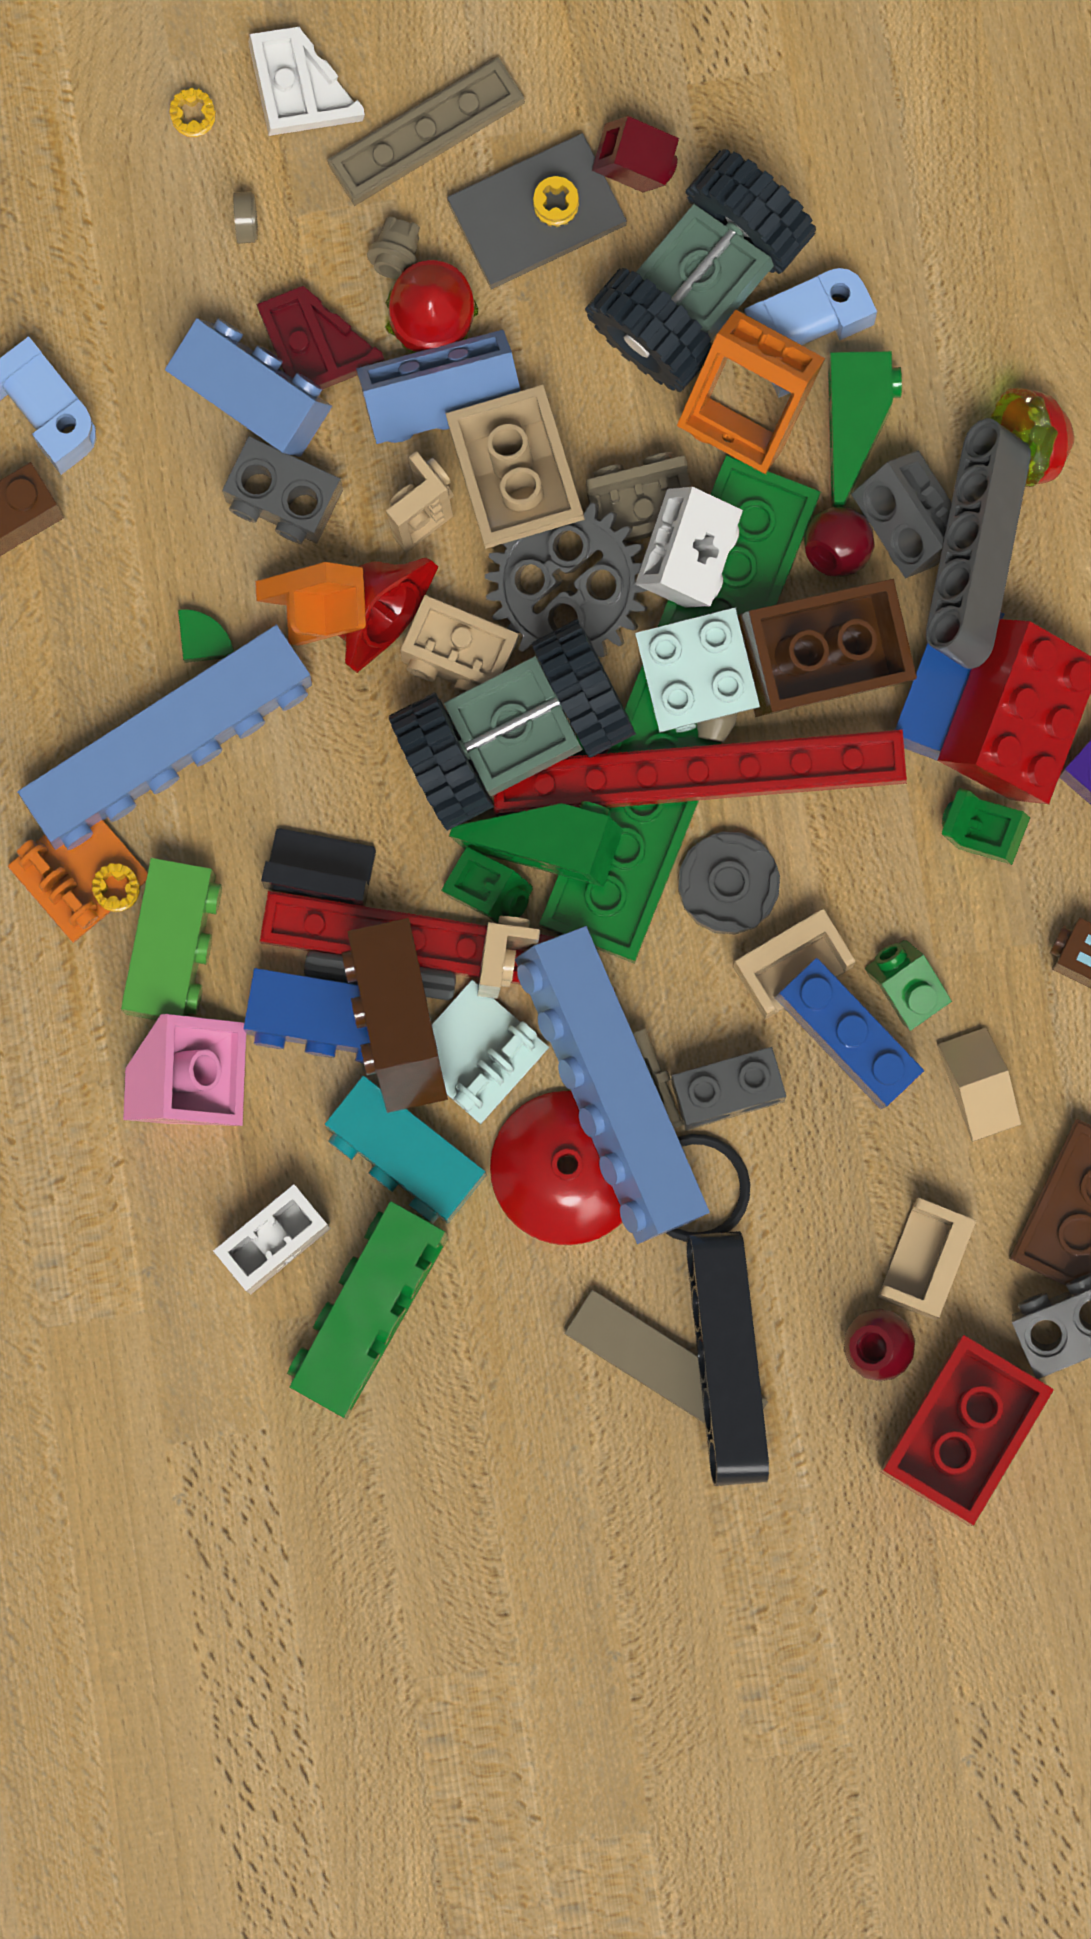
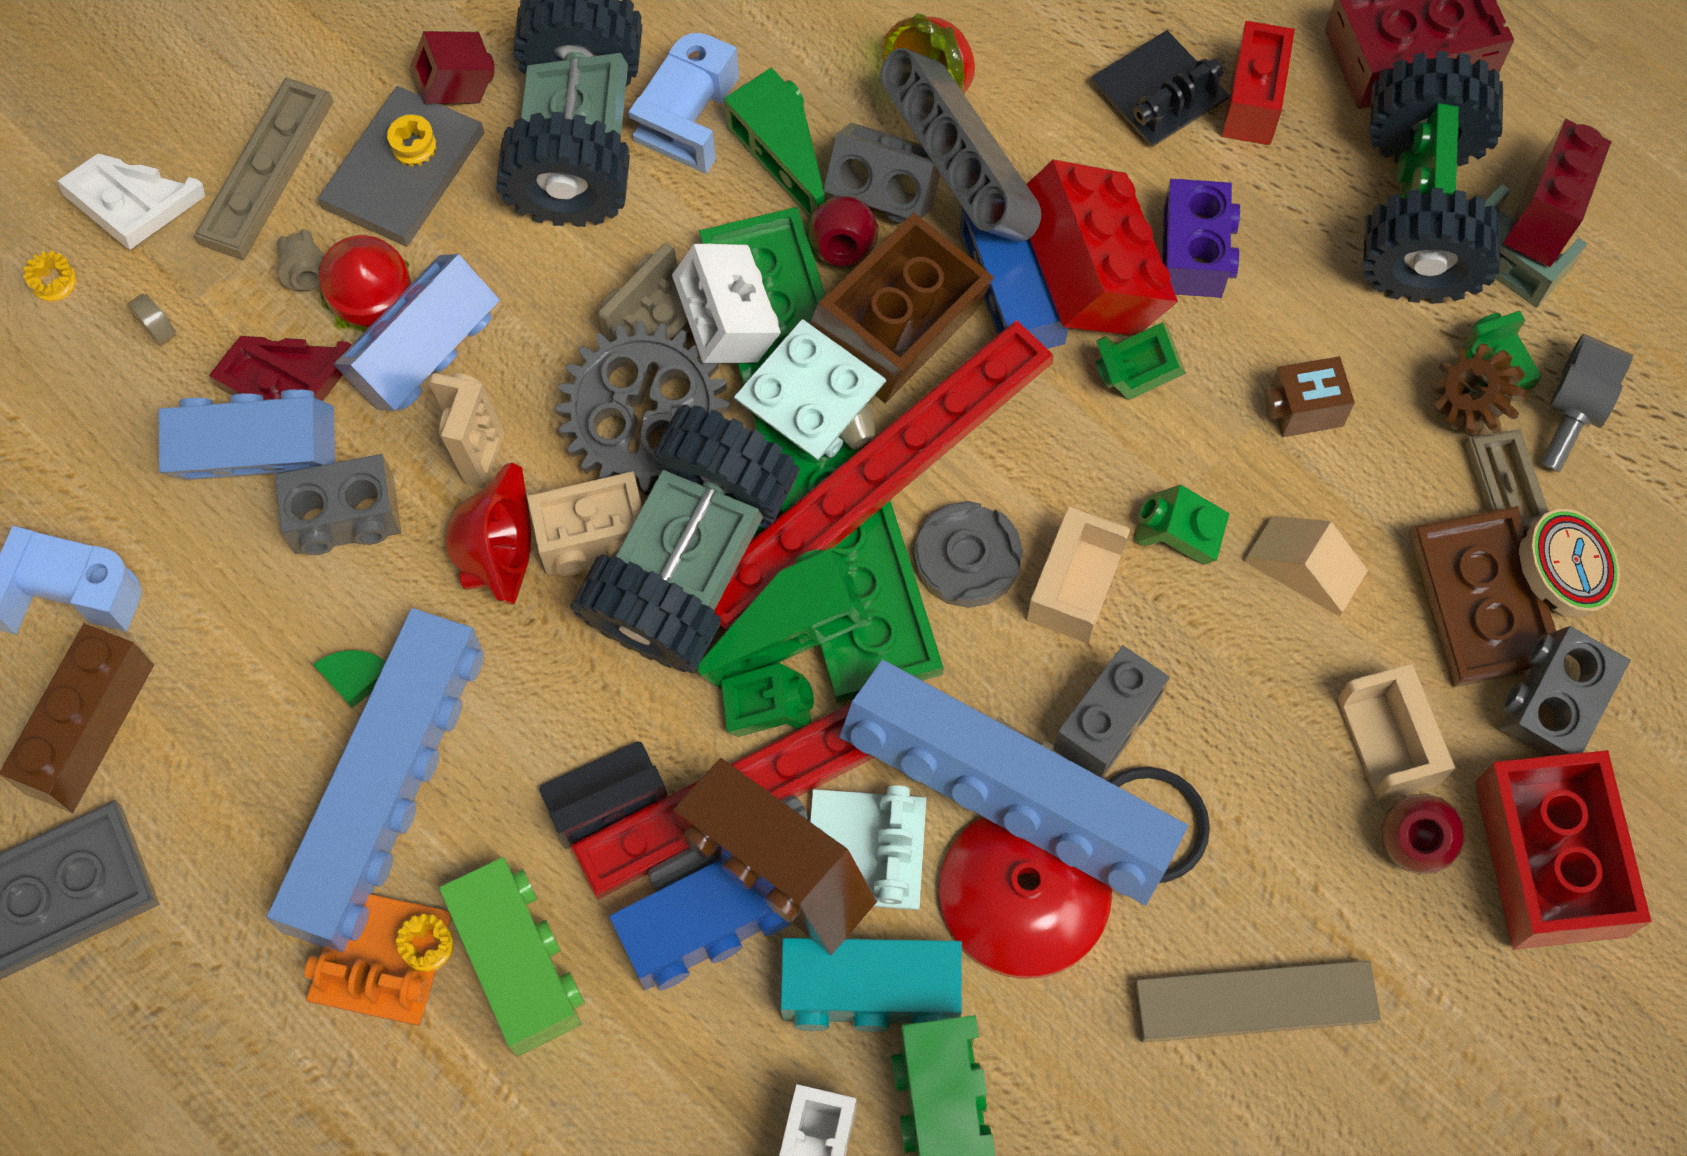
camera: 40 degrees left, 15 degrees down
bright pink slope [123,1014,246,1126] -> none
orange panel [255,562,366,646] -> none
tan slope [445,385,585,549] -> none
tan bracket [477,916,540,999] -> none
orange window [677,310,826,474] -> none
black beam [687,1231,769,1486] -> none
blue brick [775,958,924,1110] -> none

